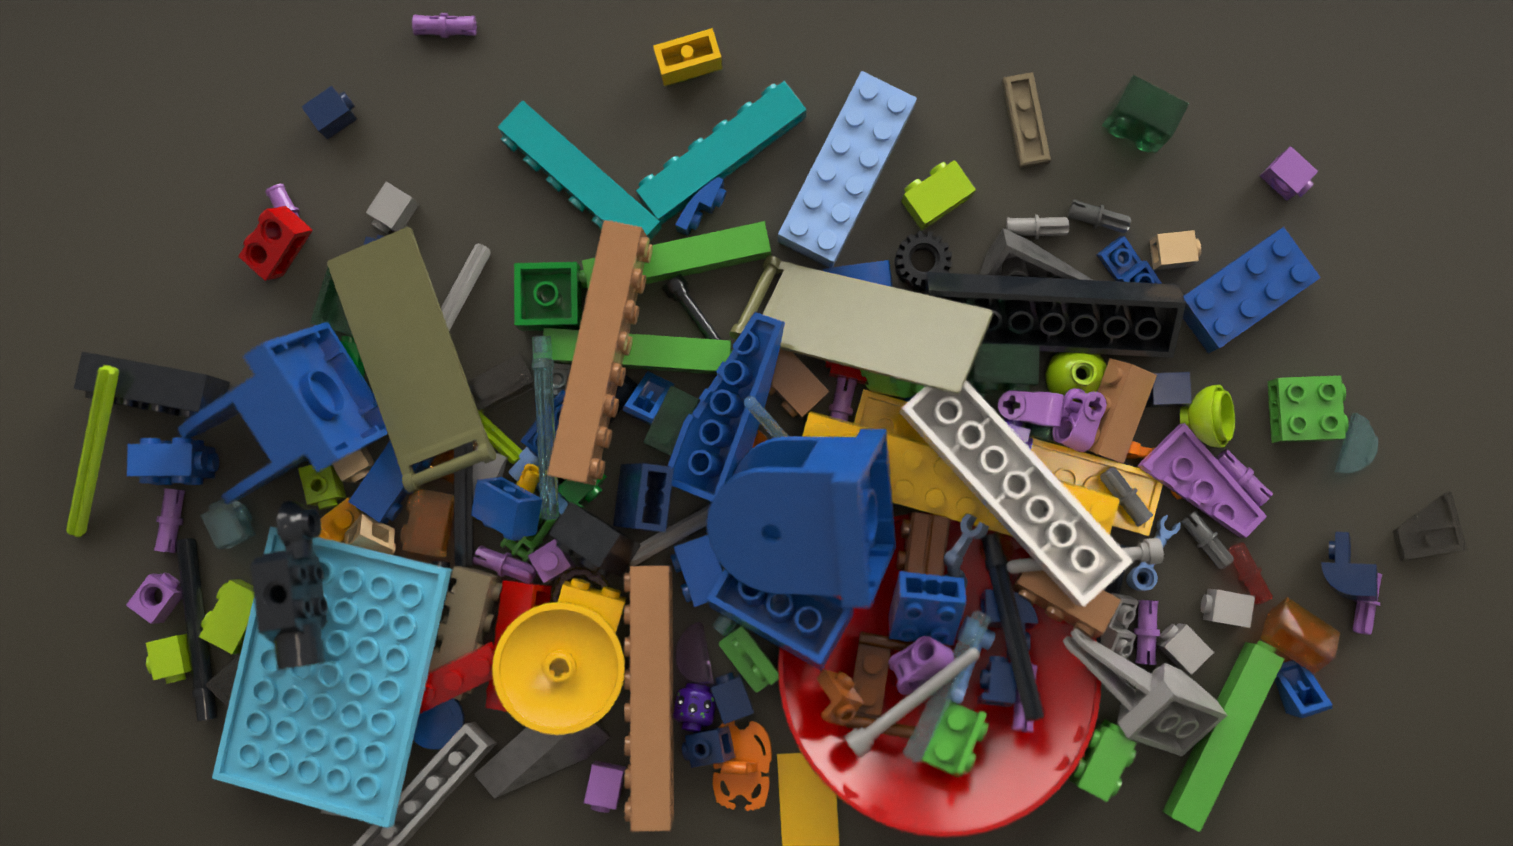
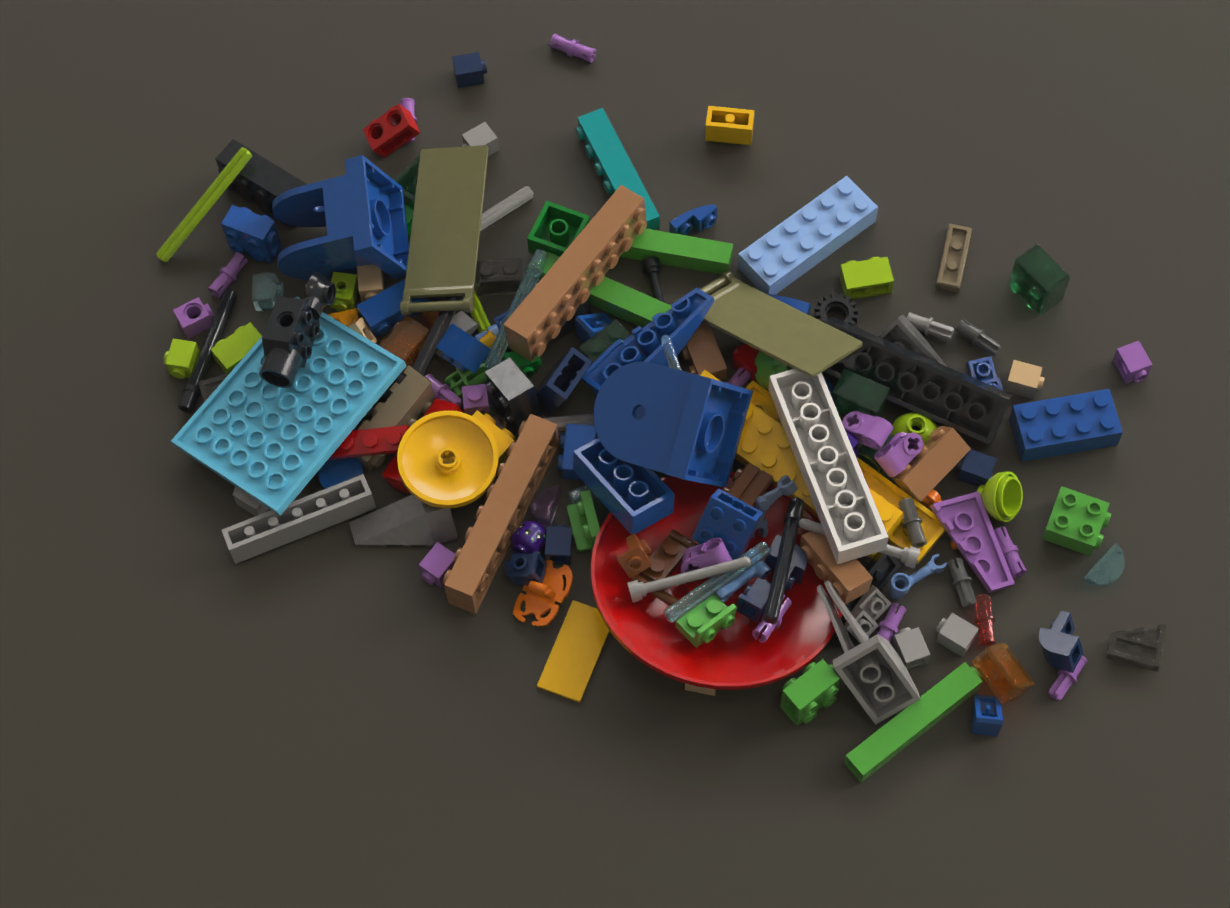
camera: 25 degrees right, 20 degrees down
teal brick [636,81,807,225] -> none

